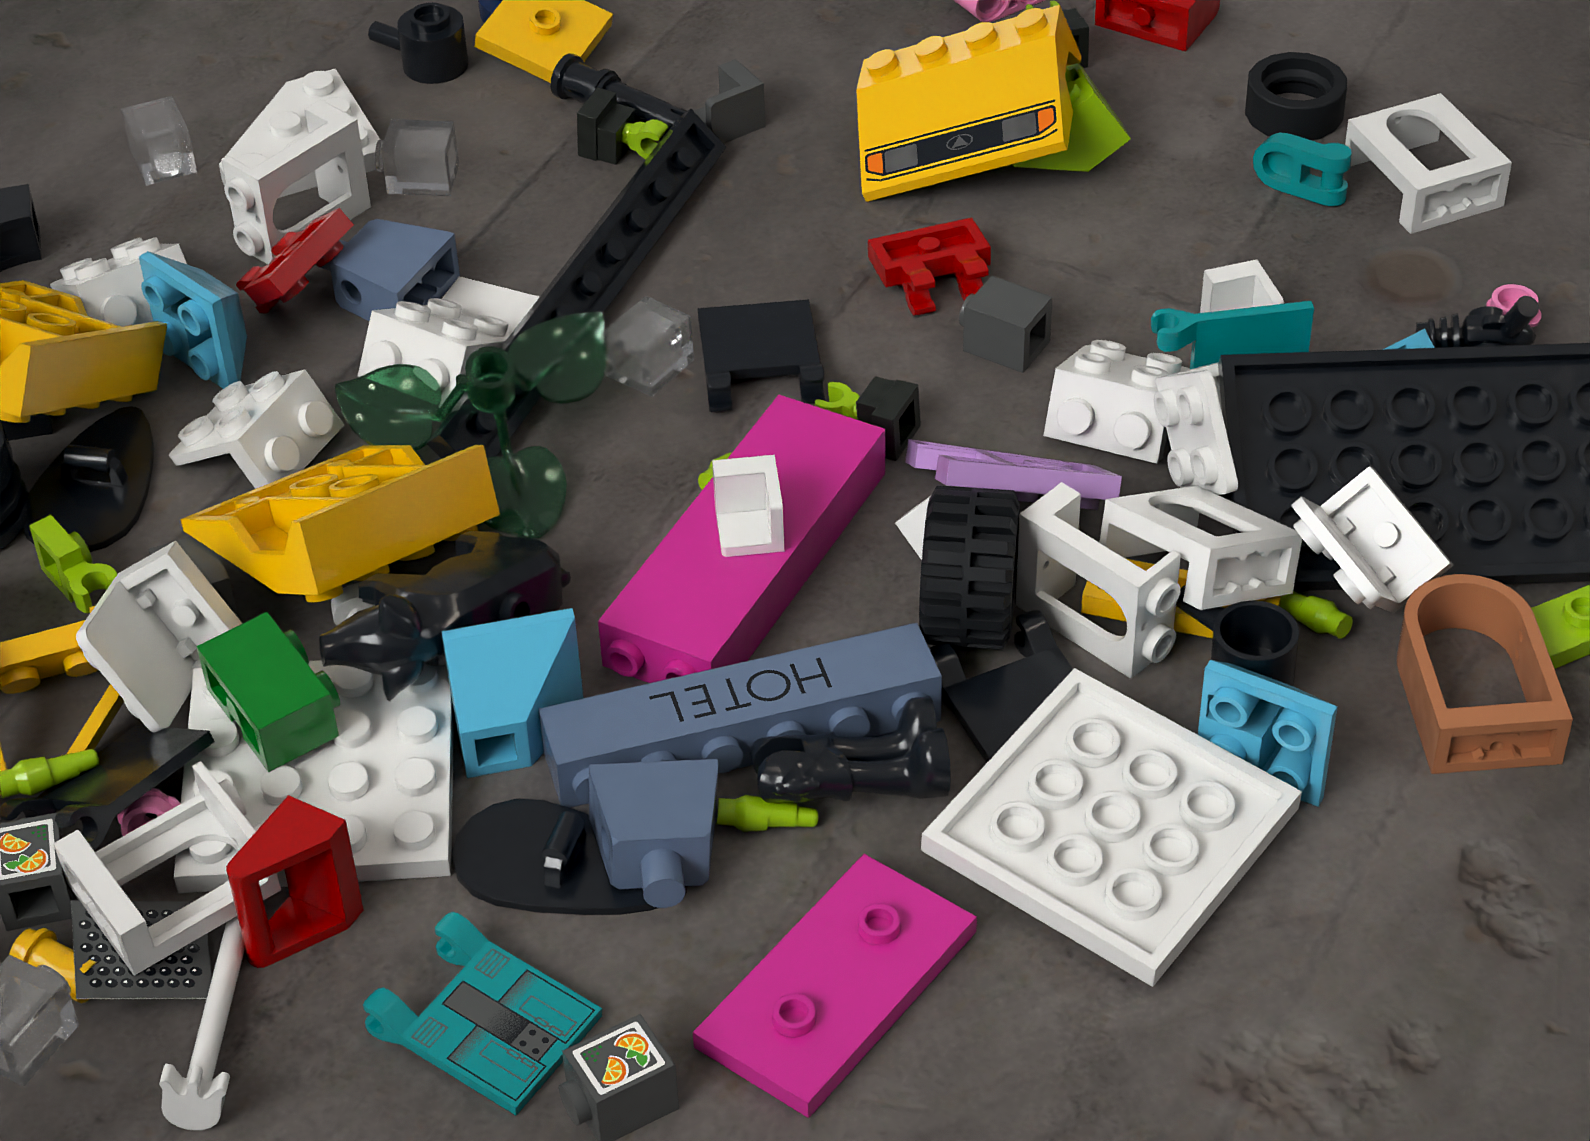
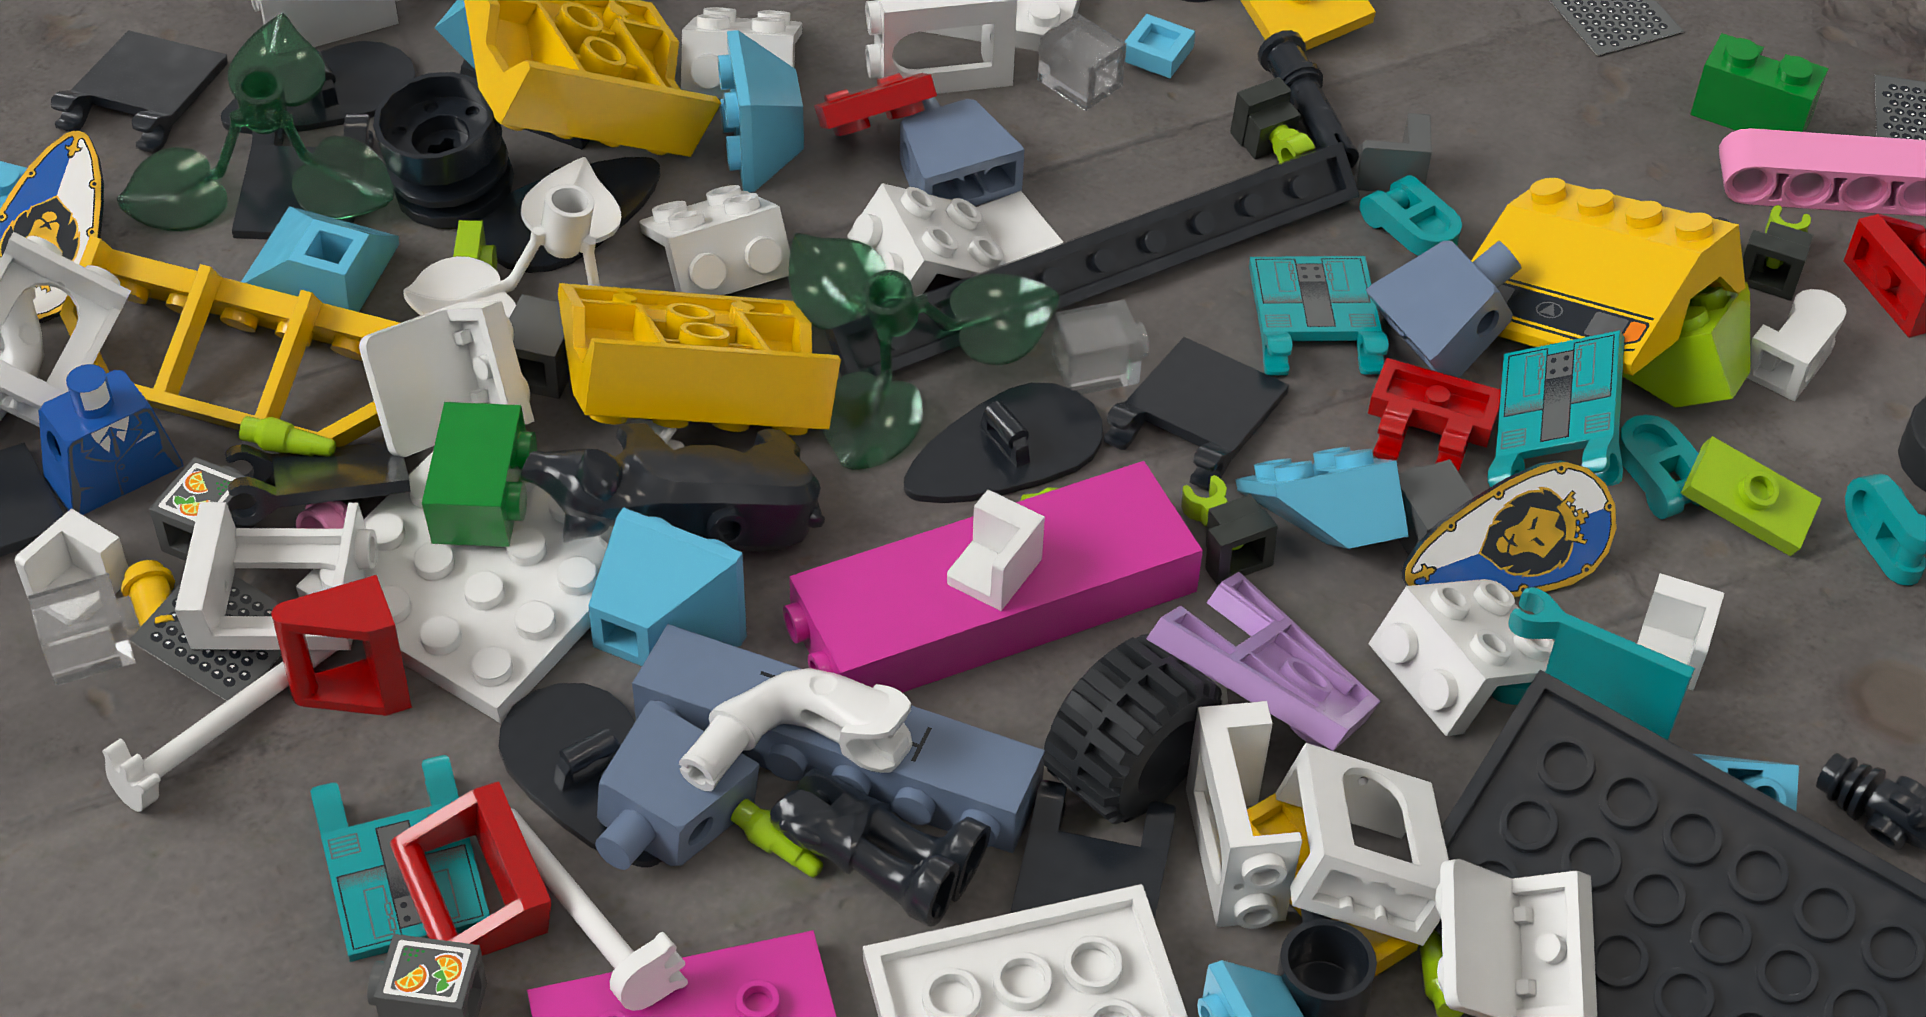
camera: 35 degrees right, 5 degrees up
white bracket [1154,362,1238,495] -> none
none -> red tile [390,781,551,956]
none -> white plant [403,157,621,318]
none -> white piece [511,808,688,1011]
none -> white piece [679,668,912,791]
none -> black shield [904,382,1103,503]
none -> medium azure plate [1121,14,1195,78]
none -> medium azure slope [1236,447,1409,549]
none -> teal flag [1249,256,1389,375]
none -> teal plate [1360,175,1462,256]
none -> sand blue torso [1365,241,1522,378]
none -> shield [1401,460,1617,597]
none -> teal flag [1487,330,1625,487]
none -> teal plate [1619,414,1700,519]
none -> lime plate [1680,436,1822,556]
none -> white leg [1747,289,1846,402]

